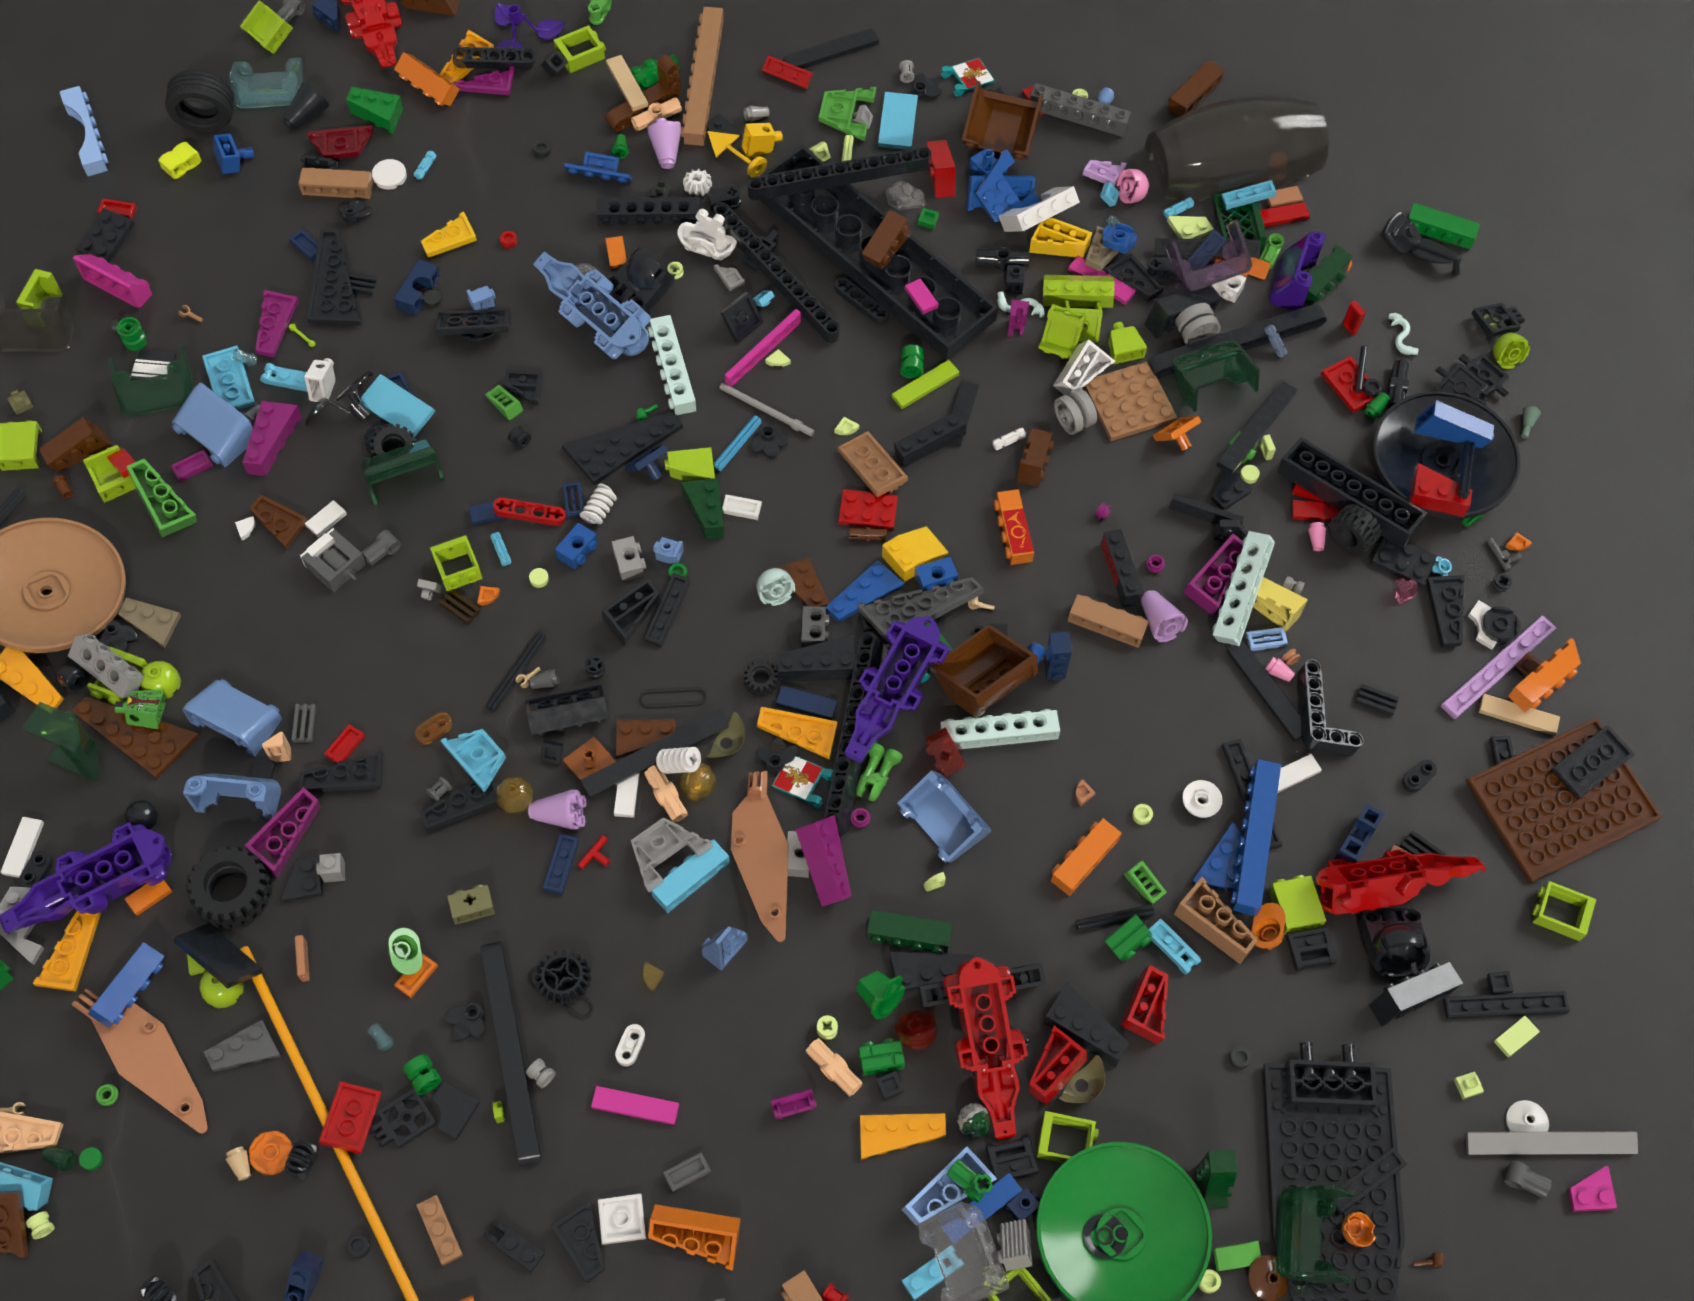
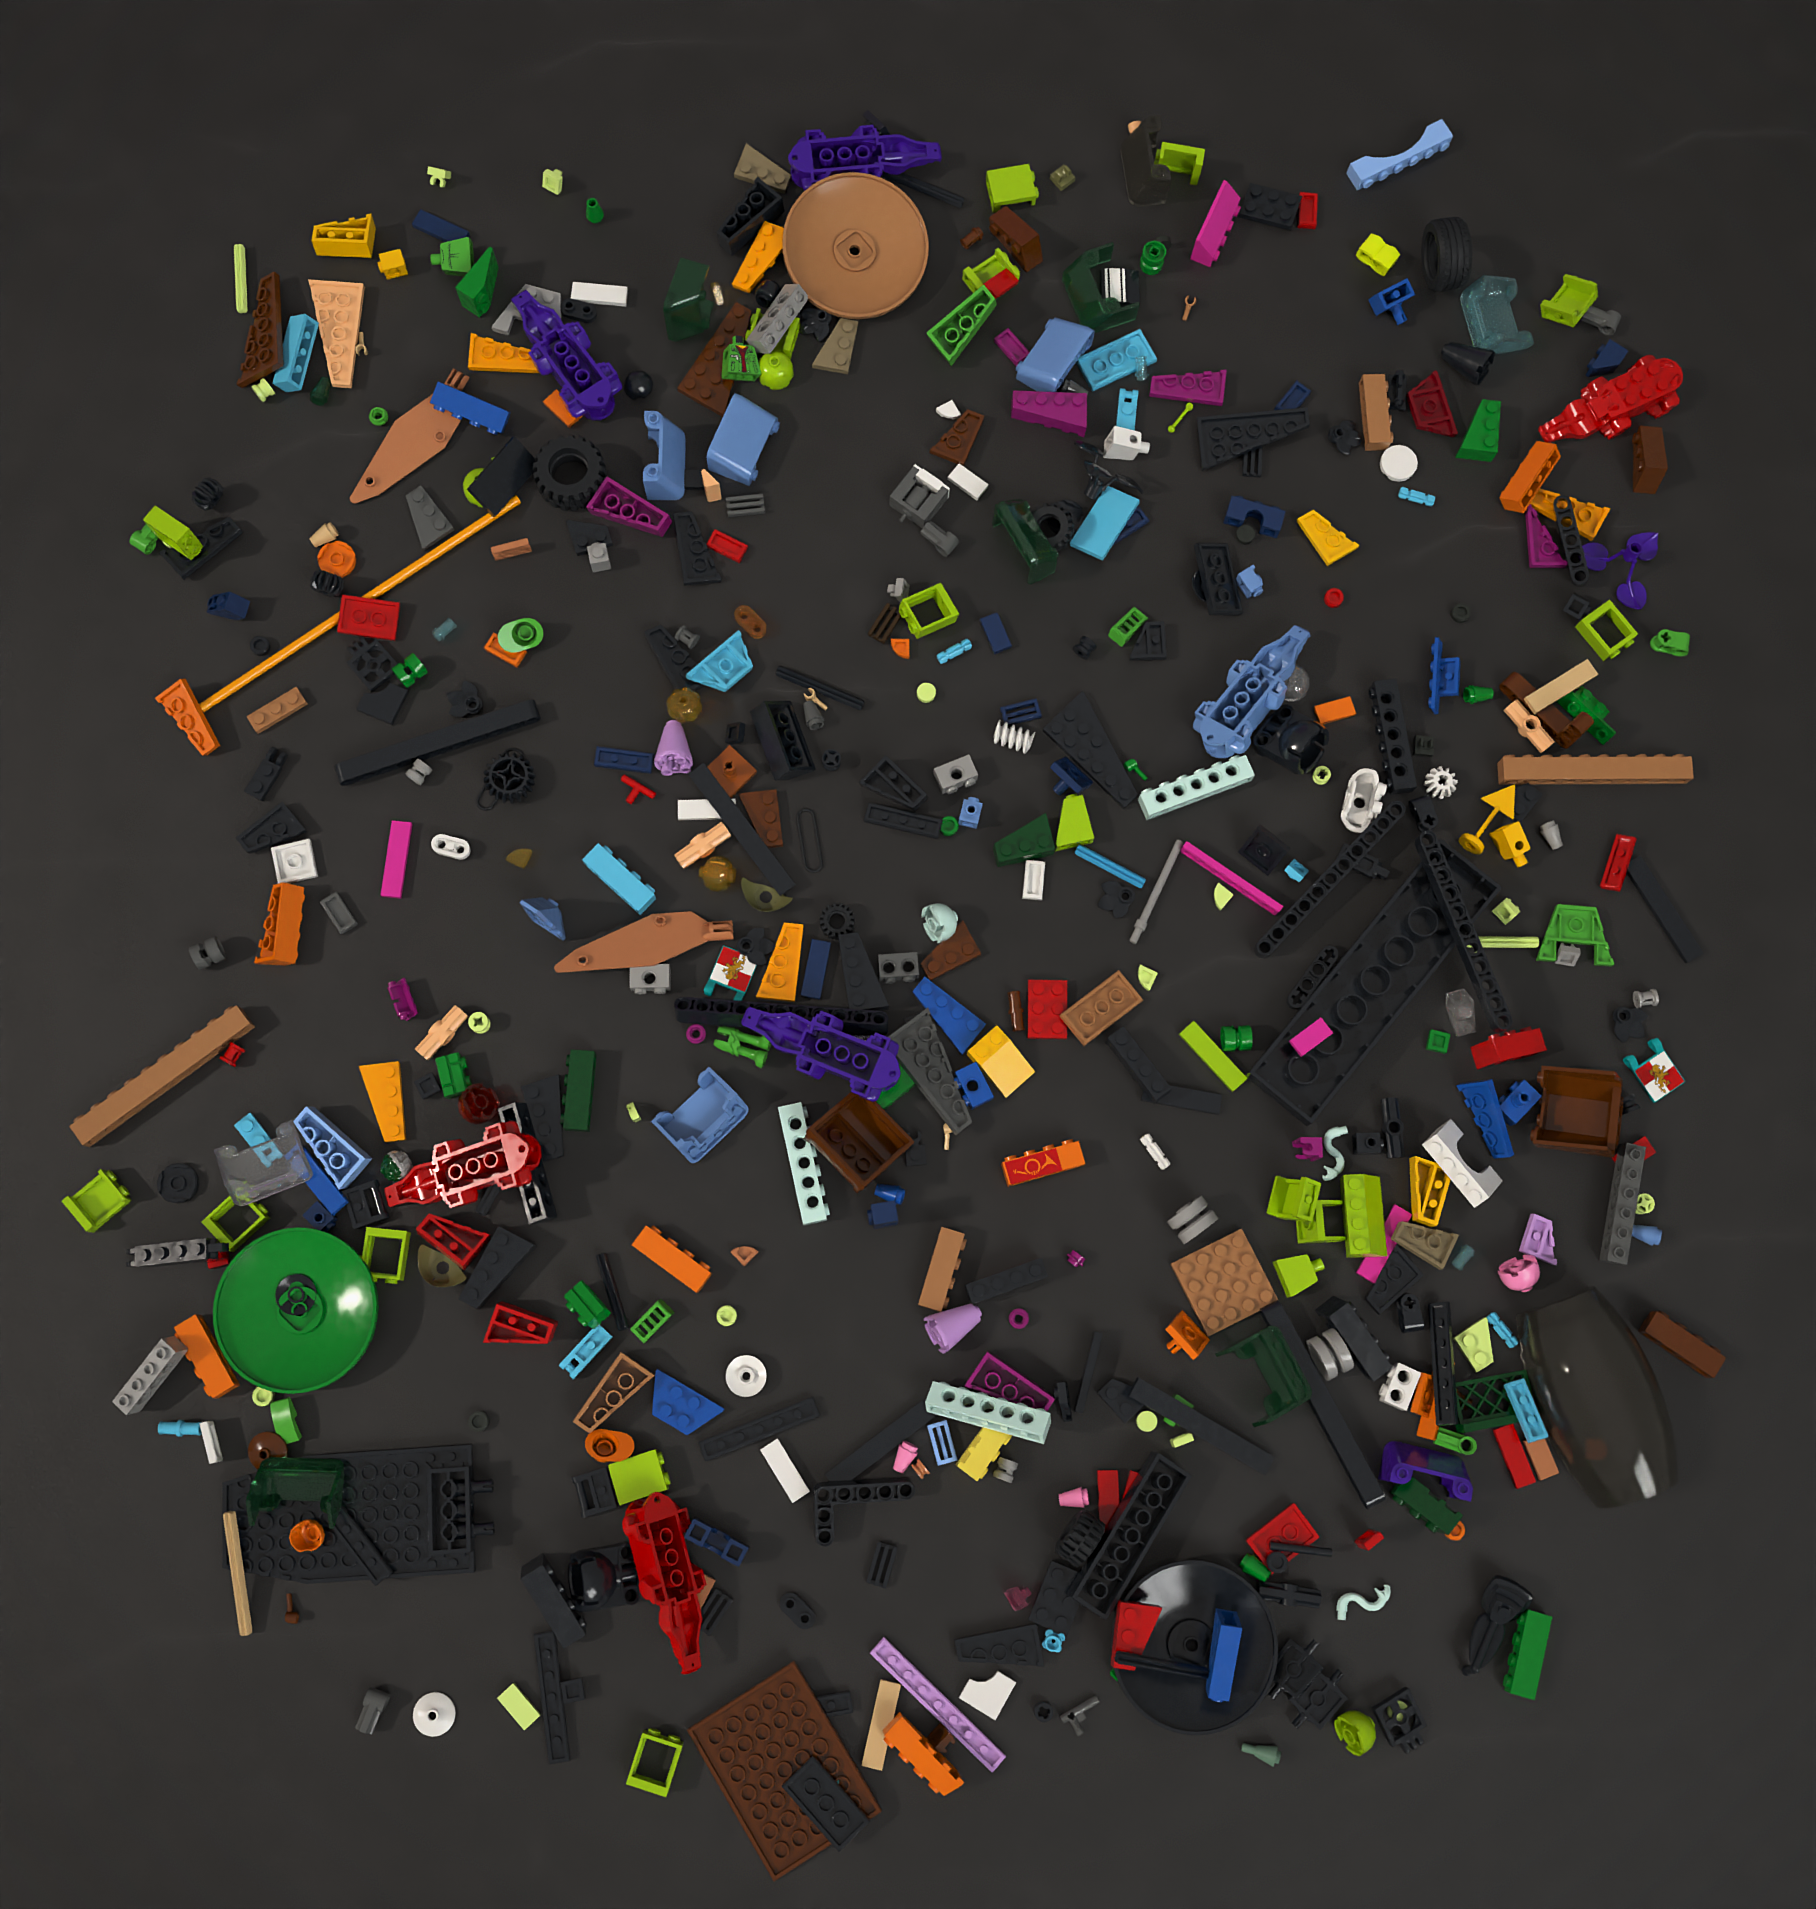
camera: 80 degrees right, 15 degrees up
green tile [79,1147,103,1171] -> none
olive brick [447,885,496,925] -> none
red beam [493,498,566,526] -> none
lime tile [493,1101,505,1123] -> none
blue brick [555,523,598,570] -> none
light grey wing [631,817,713,892] -> none
lavender cone [648,118,681,169] -> none
white piece [656,747,701,774] -> none
light grey tile [714,264,745,291] -> none
magenta wedge [795,815,852,907] -> none
green container [856,971,906,1020] -> none
reddish brown wedge [862,210,912,269] -> none
medium azure tile [878,92,918,150] -> none
clear red brick [924,727,966,777] -> none
green piece [946,1159,993,1203] -> none
blue wing [975,149,1041,222] -> none
light grey brick [997,1219,1033,1271] -> none
reddish brown wedge [1017,428,1055,487] -> none
white wedge [1053,340,1115,396] -> none
medium azure plate [1100,182,1120,207] -> none
blue plate [1102,223,1137,253] -> none
clear purple windscreen [1165,220,1252,291] -> none
dark blue tile [1180,229,1227,282] -> none
dark green wedge [1195,1150,1238,1209] -> none
blue brick [1230,759,1281,916] -> none
sand blue axle [1265,325,1287,357] -> none
yellowish green tile [1454,1072,1484,1100] -> none
light grey tile [1466,1131,1638,1155] -> none
black tile [1481,606,1521,643] -> none
orange tile [1505,532,1532,551] -> none
dark pink wing [1568,1166,1617,1212] -> none

